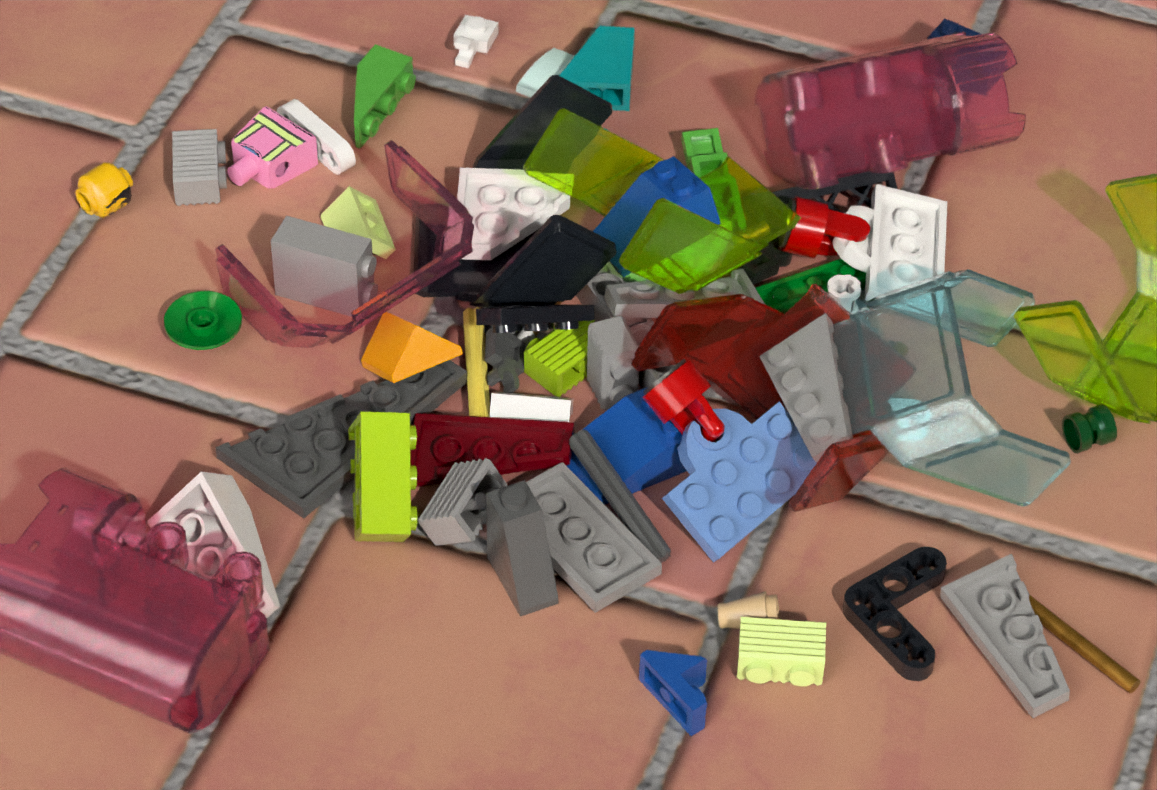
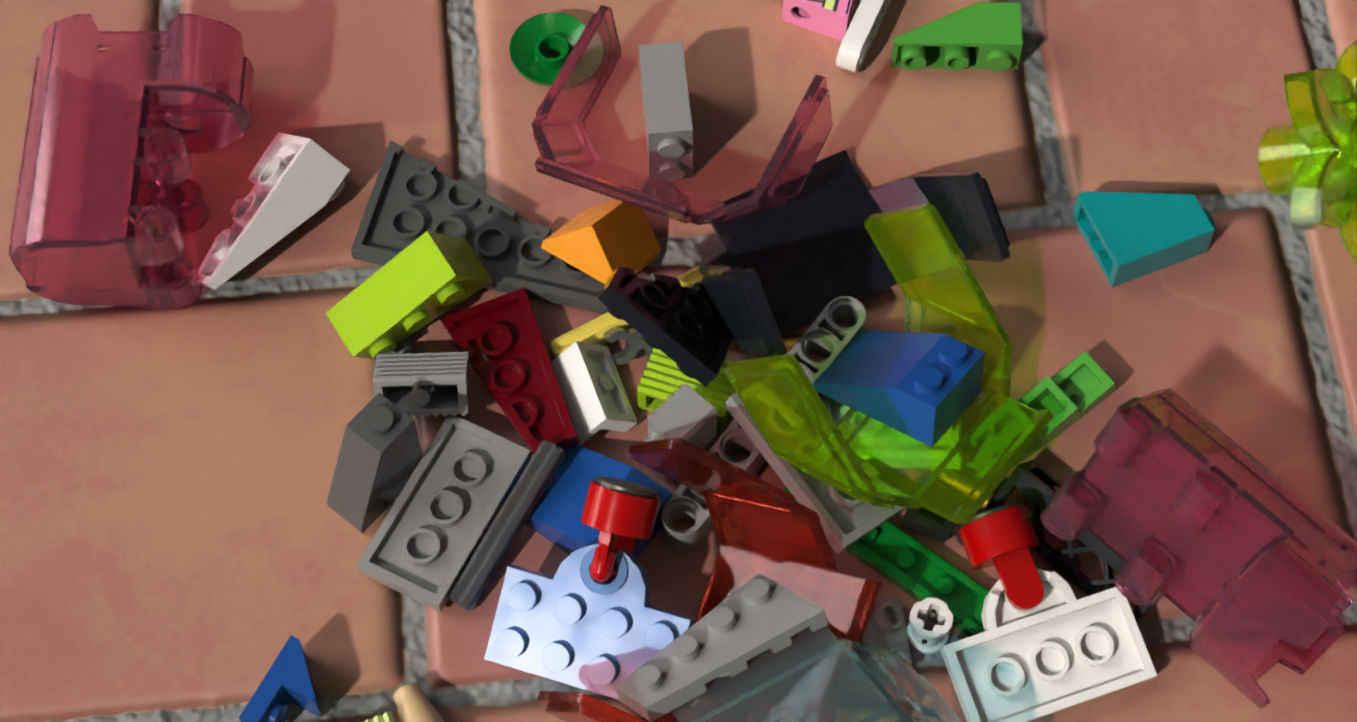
camera: 65 degrees right, 15 degrees up
yellowish green panel [321,186,396,259] -> none
white plate [452,168,572,260] -> none
white plate [454,15,499,68] -> none
light aqua slope [515,48,575,98] -> none

